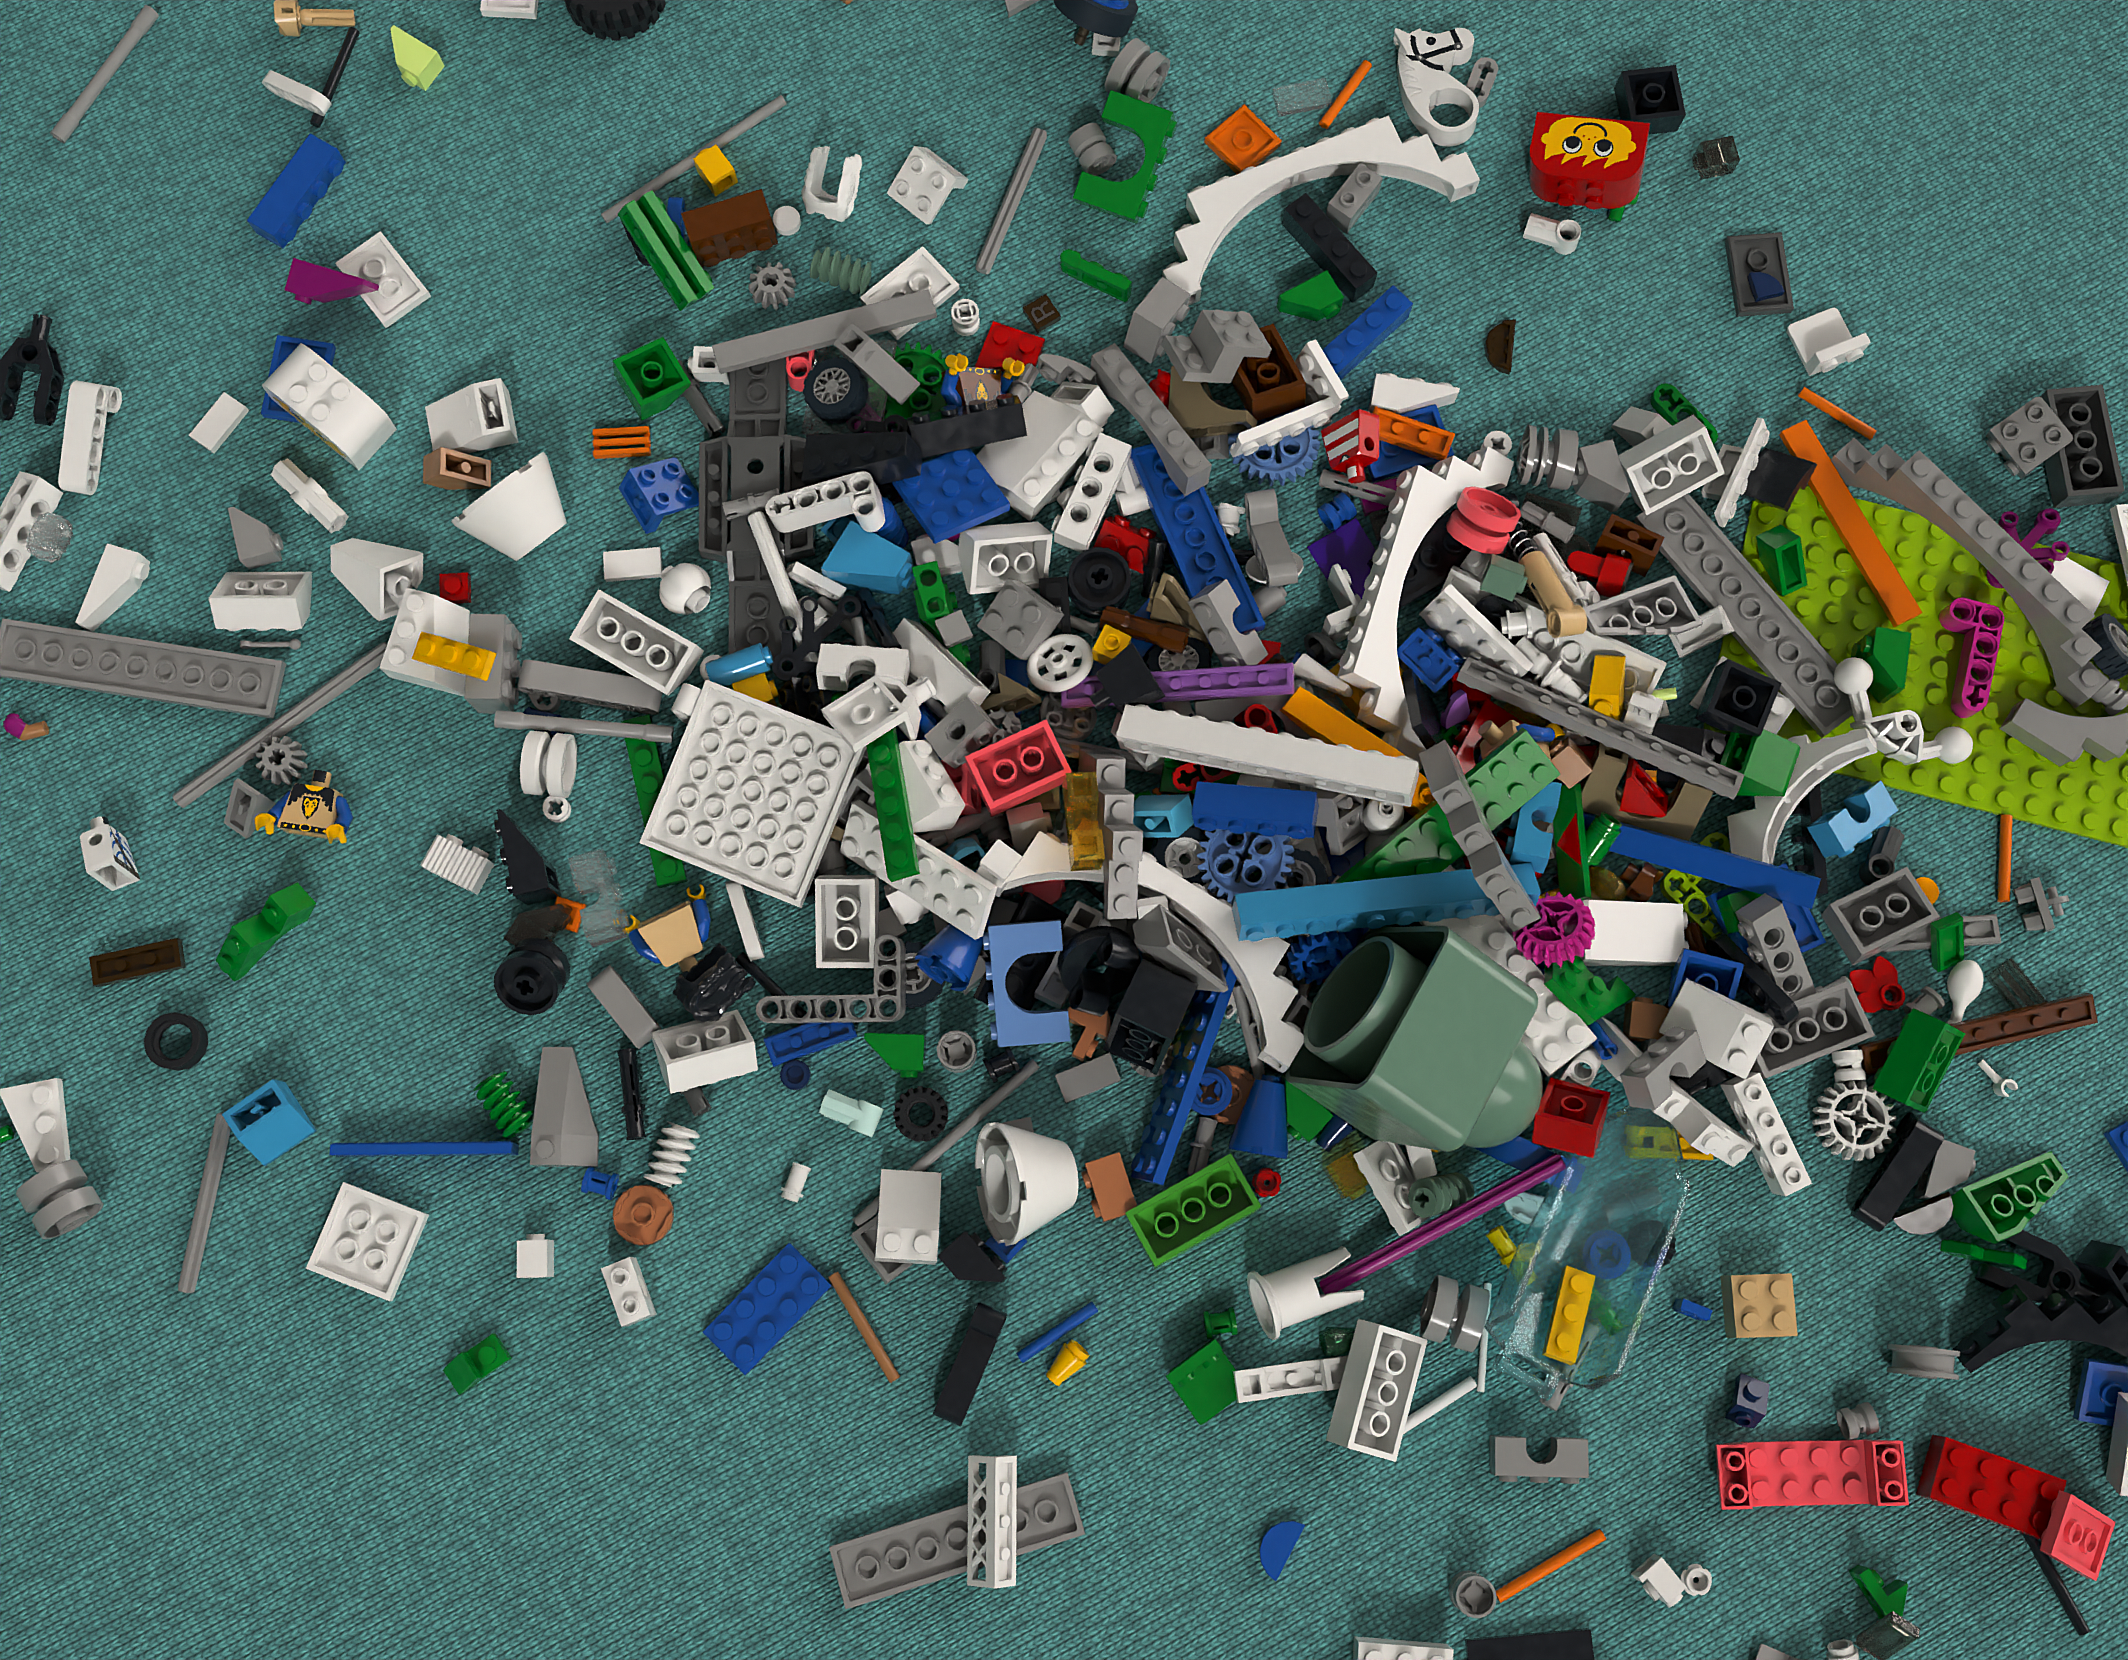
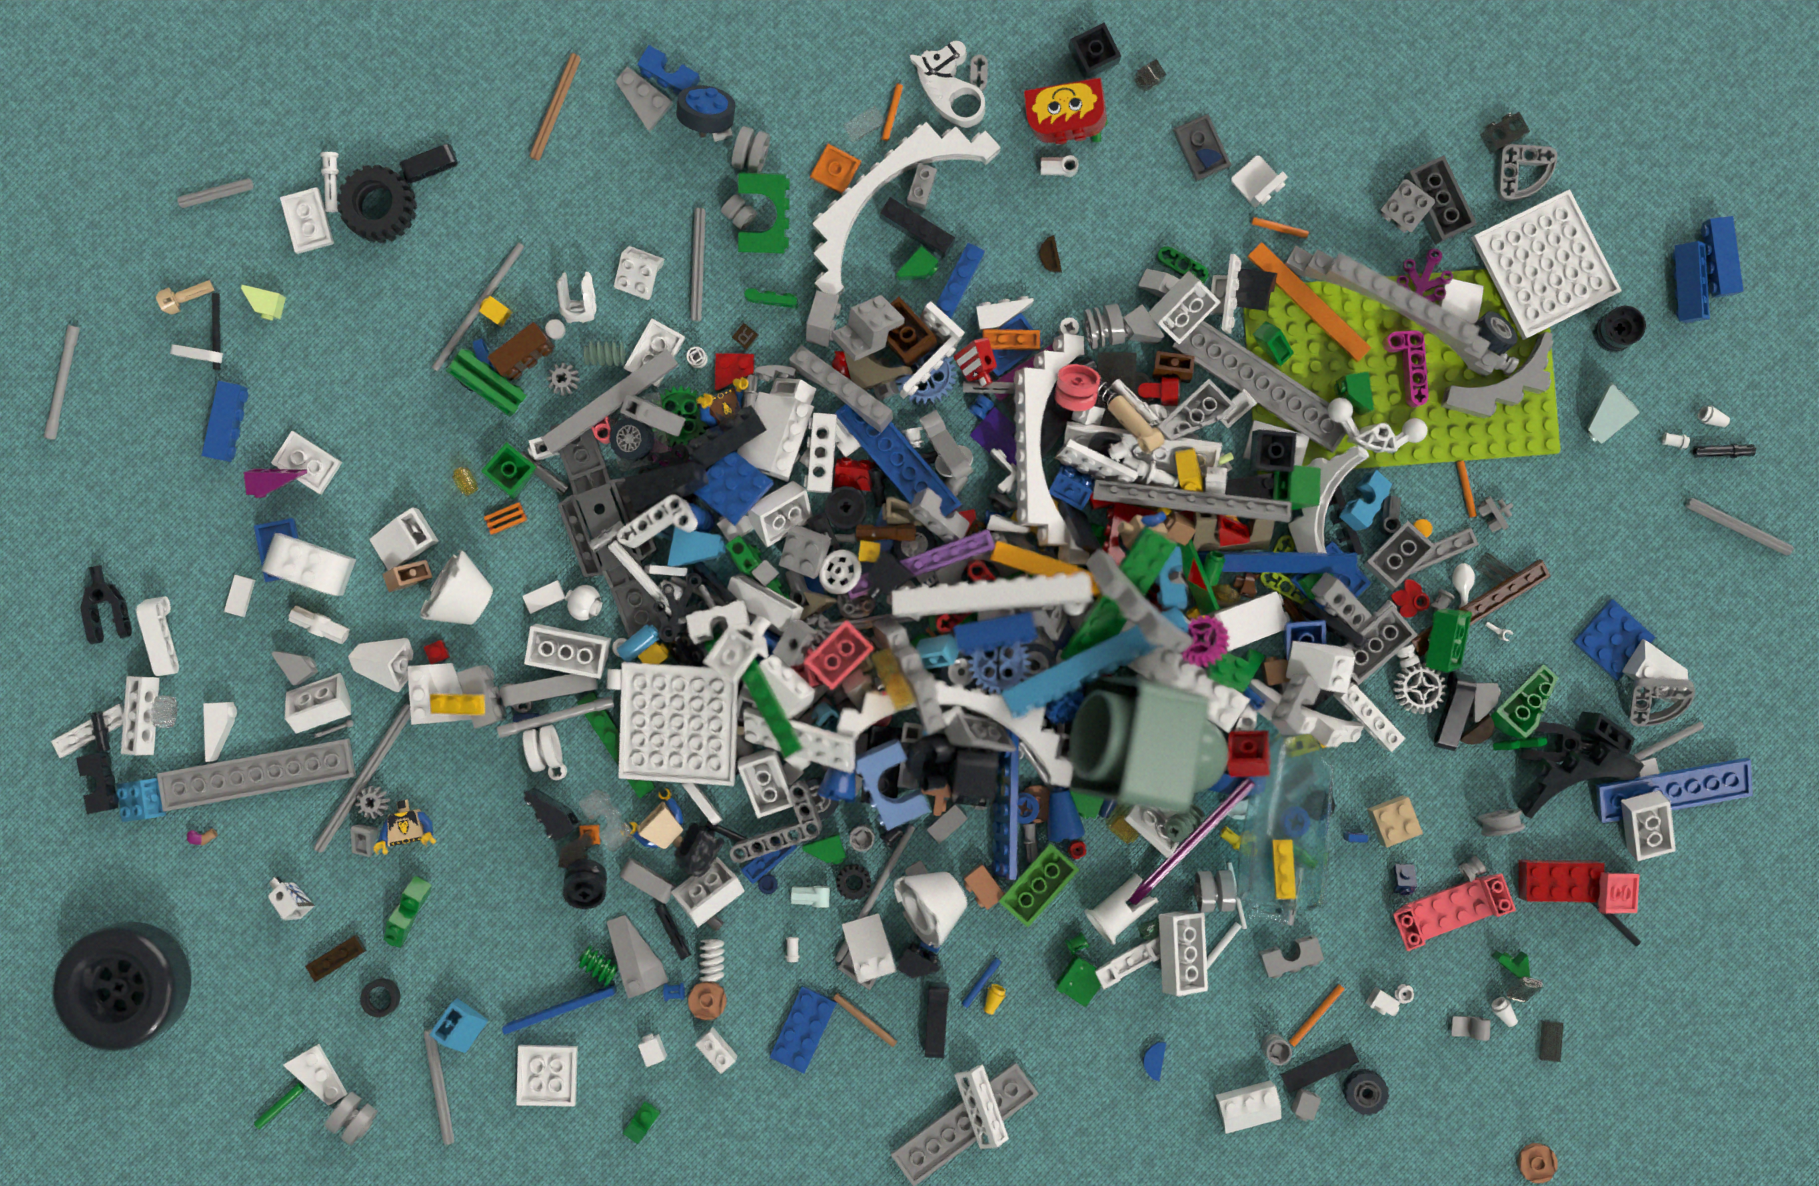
camera: 25 degrees left, 10 degrees up
white brick [420,834,494,895] -> none
blue bracket [619,457,699,534] -> none
medium lavender tile [1440,689,1470,729] -> none
sand green brick [1480,553,1528,602] -> none
light grey axle [1520,501,1576,543] -> none
green tile [1930,912,1964,972] -> none
none -> clear yellow brick [451,466,479,496]

